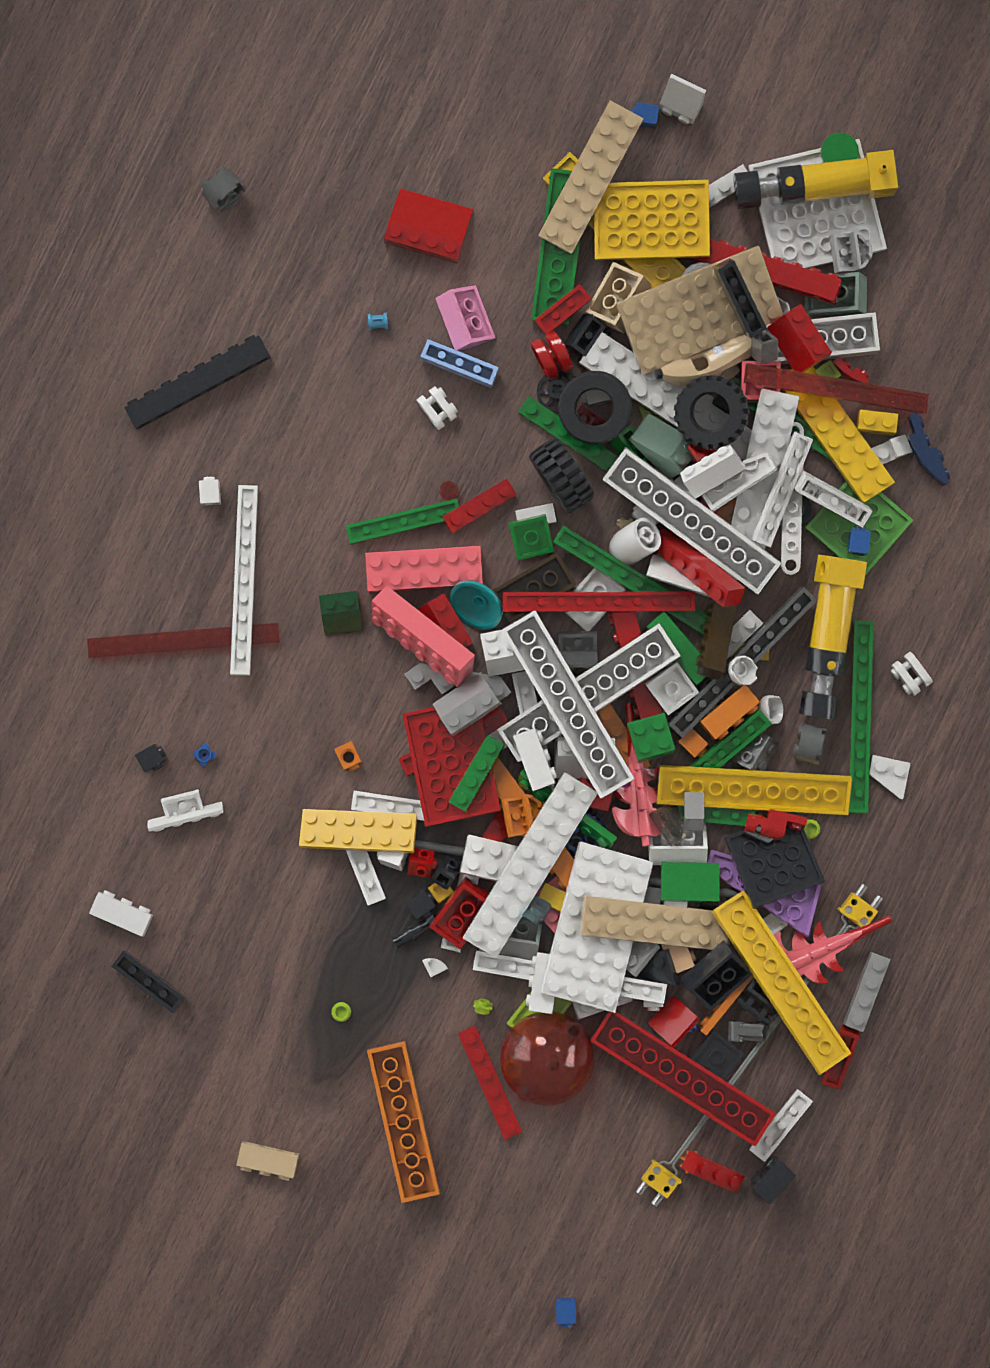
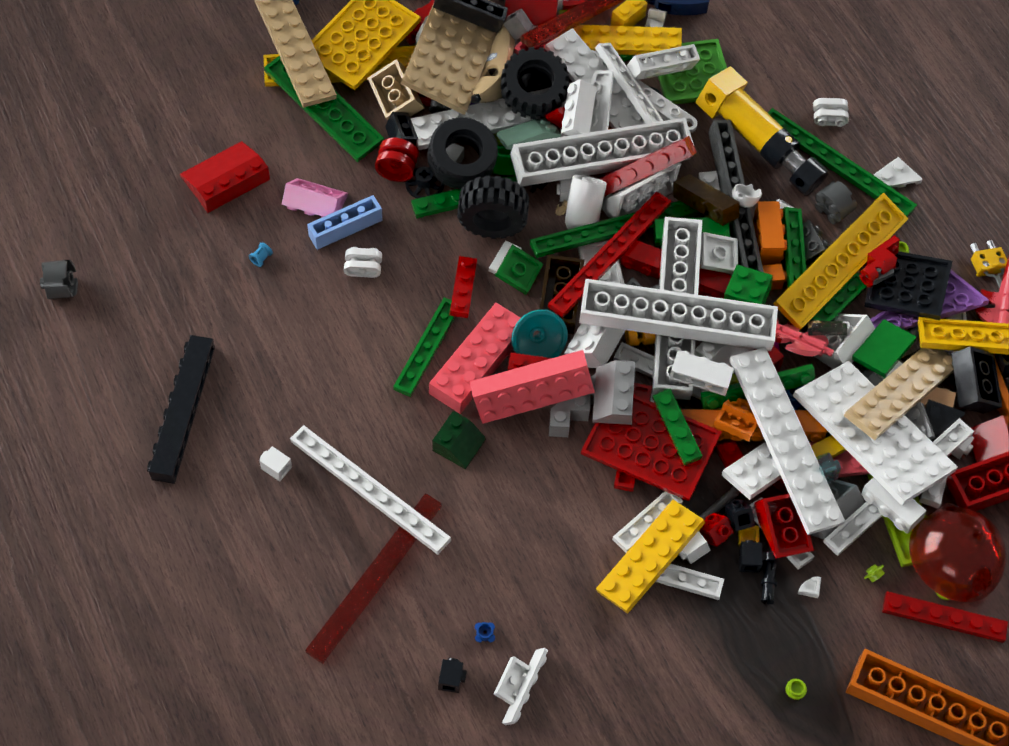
camera: 60 degrees left, 25 degrees down
orange brick [334,741,362,772] -> none
clear red plate [439,481,458,500] -> none
red plate [535,284,592,334] -> none
light grey slope [684,792,704,830] -> none
blue brick [847,526,871,556] -> none

